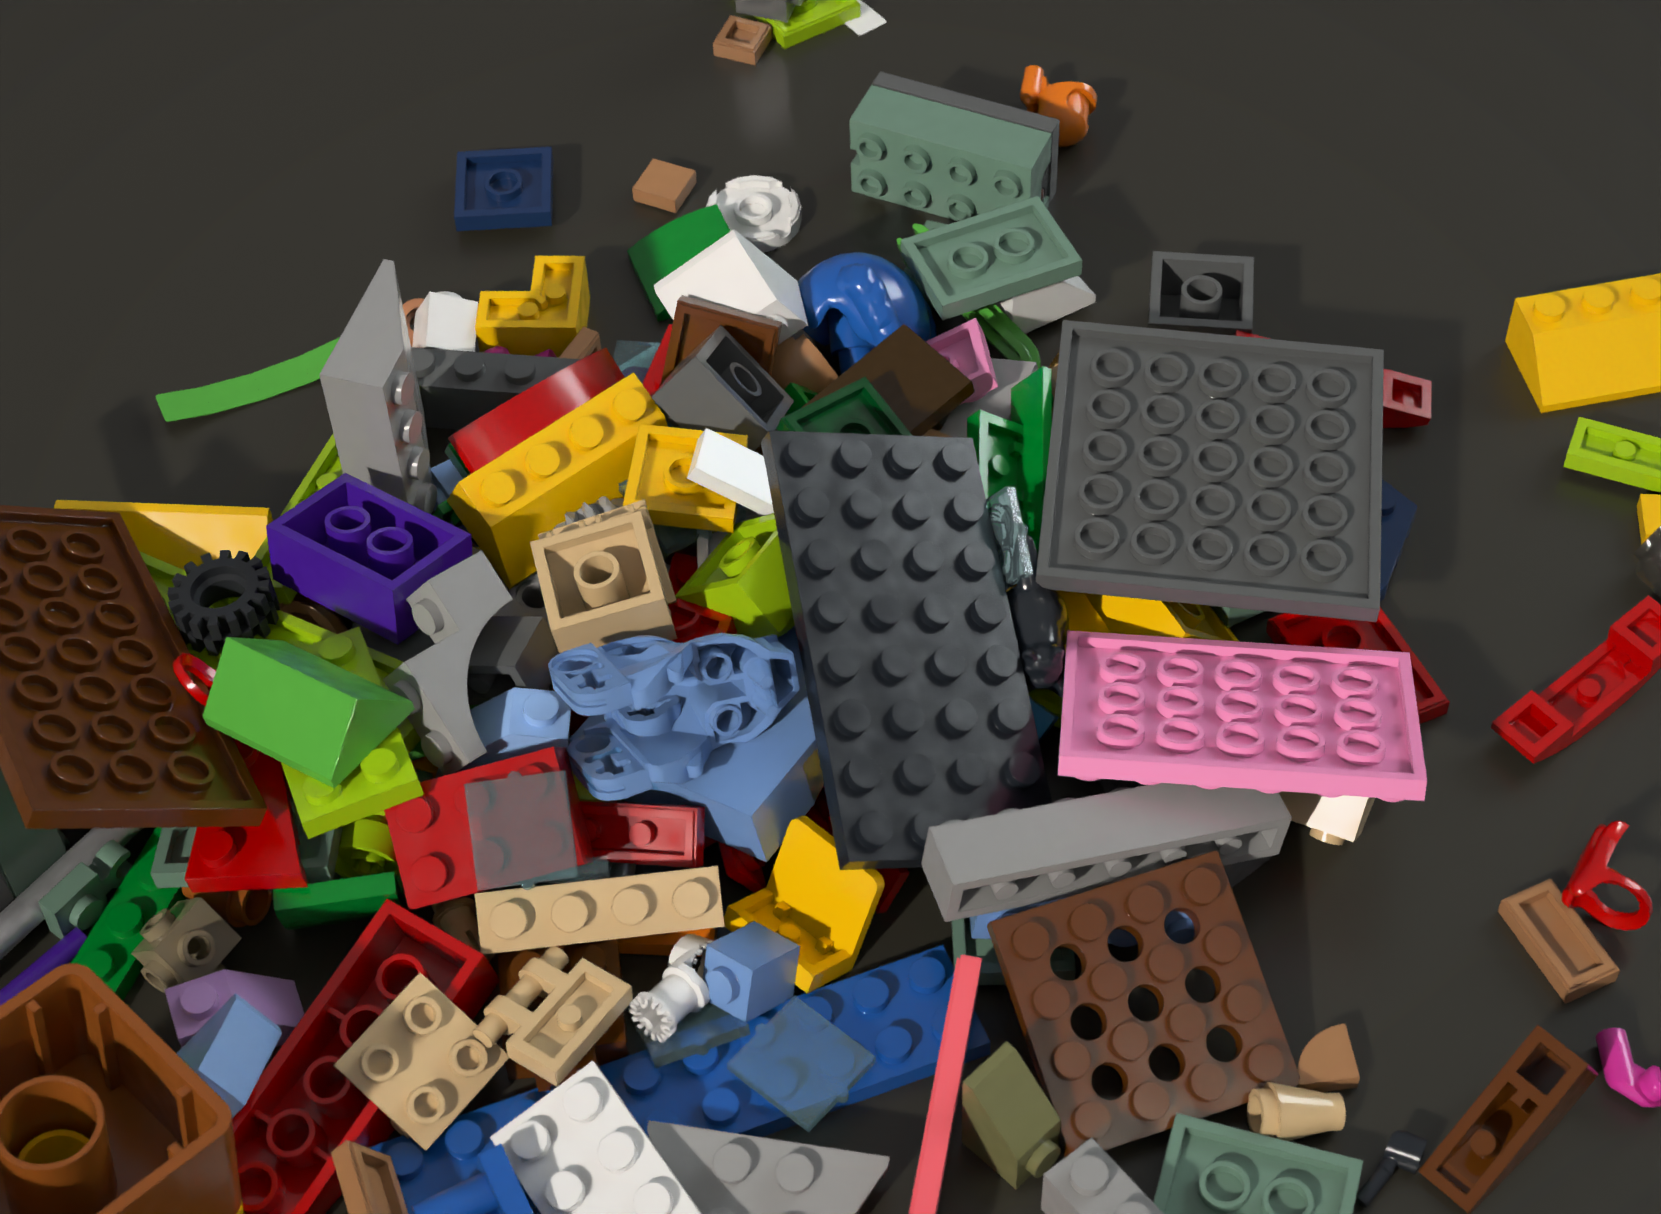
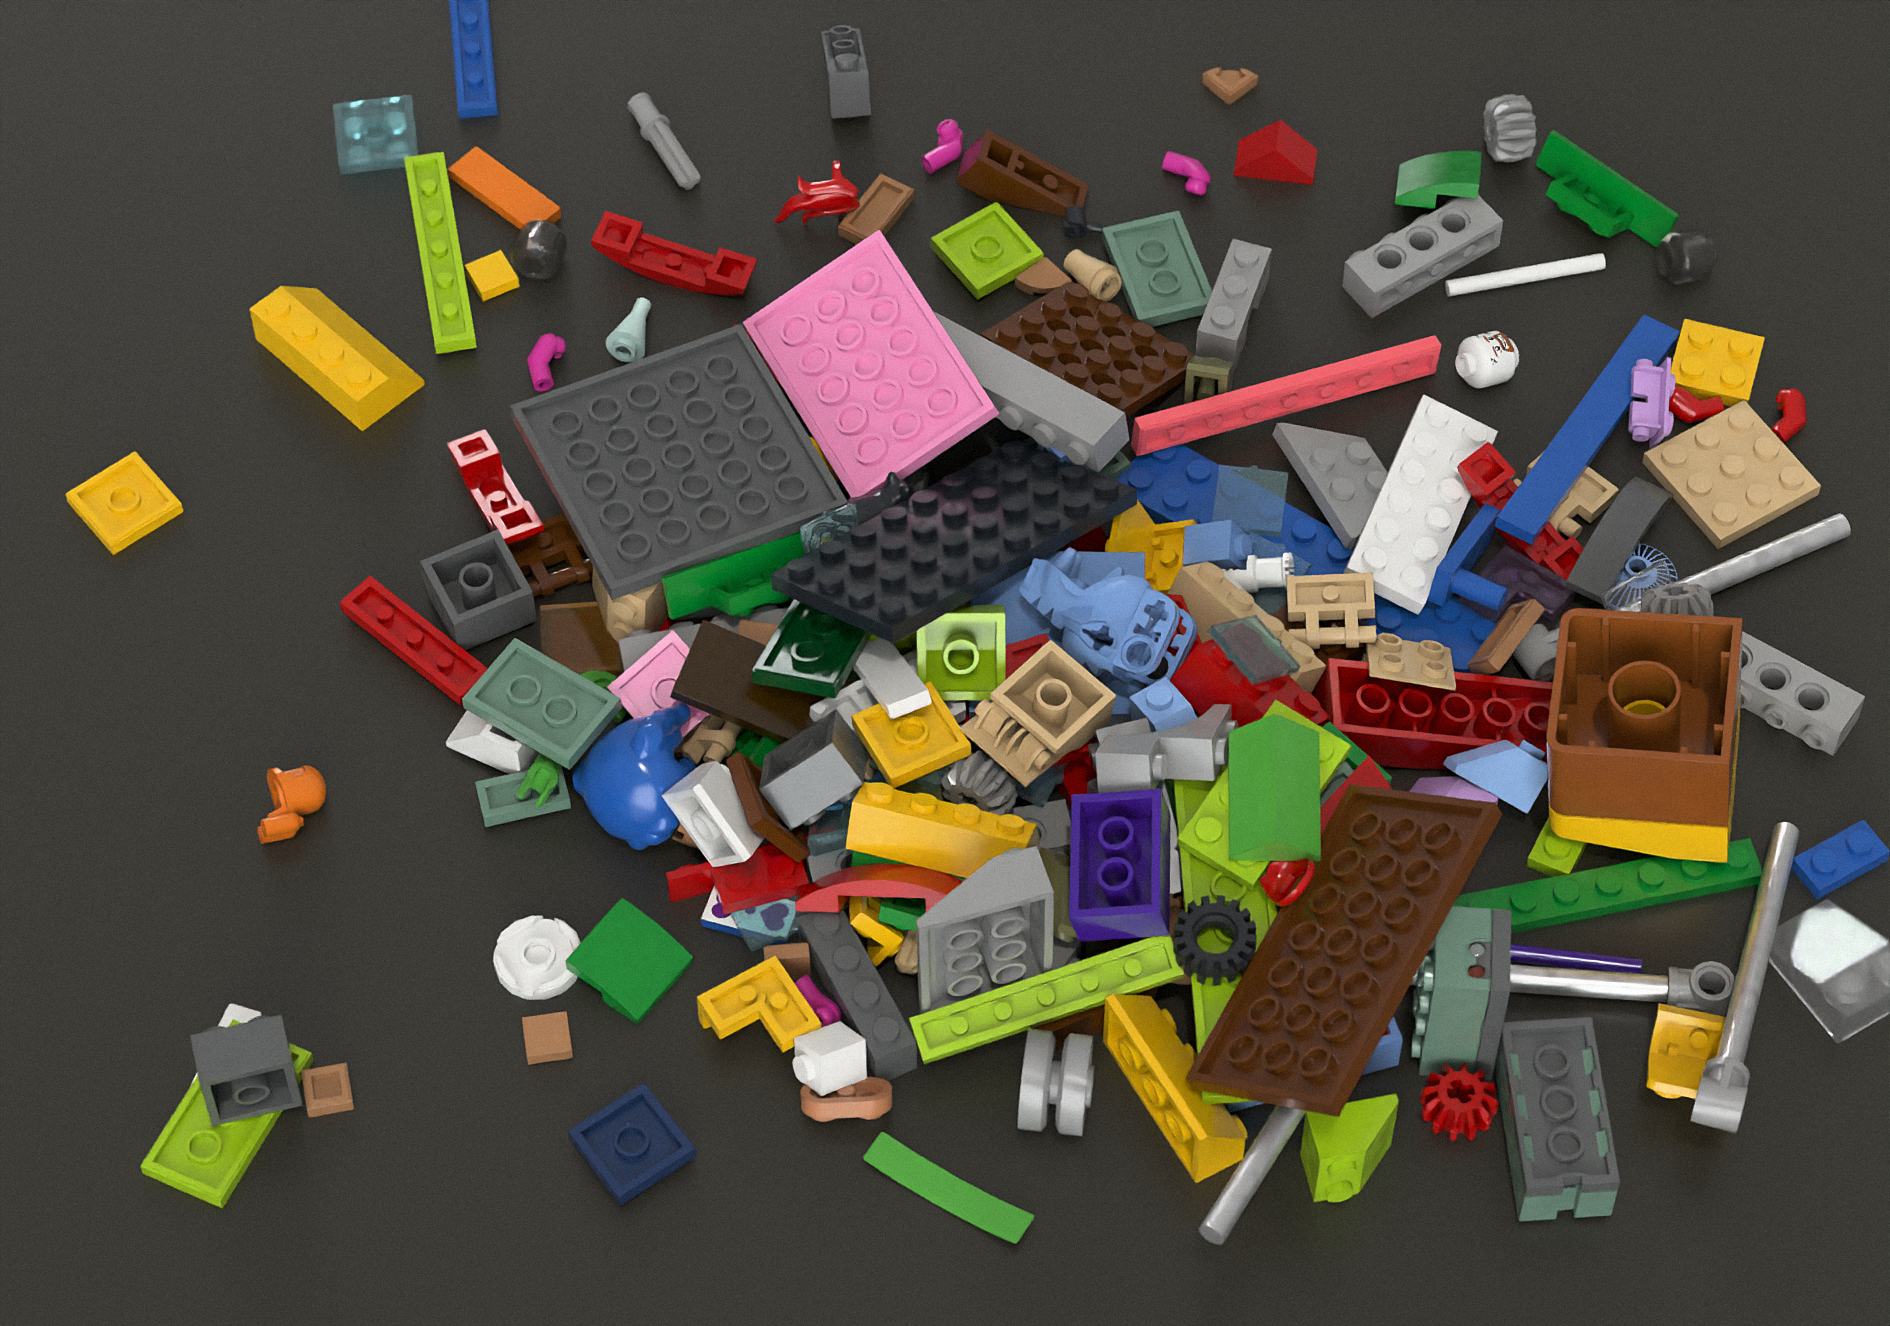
camera: 125 degrees left, 5 degrees up
sand green piece [850,71,1060,221] -> none
none -> yellow tile [65,451,184,555]
none -> red plate [340,576,488,706]
none -> dark pink arm [527,333,566,391]
none -> light aqua cone [606,298,651,363]
none -> lime plate [931,202,1044,300]
none -> light grey wheel [1018,1029,1095,1136]

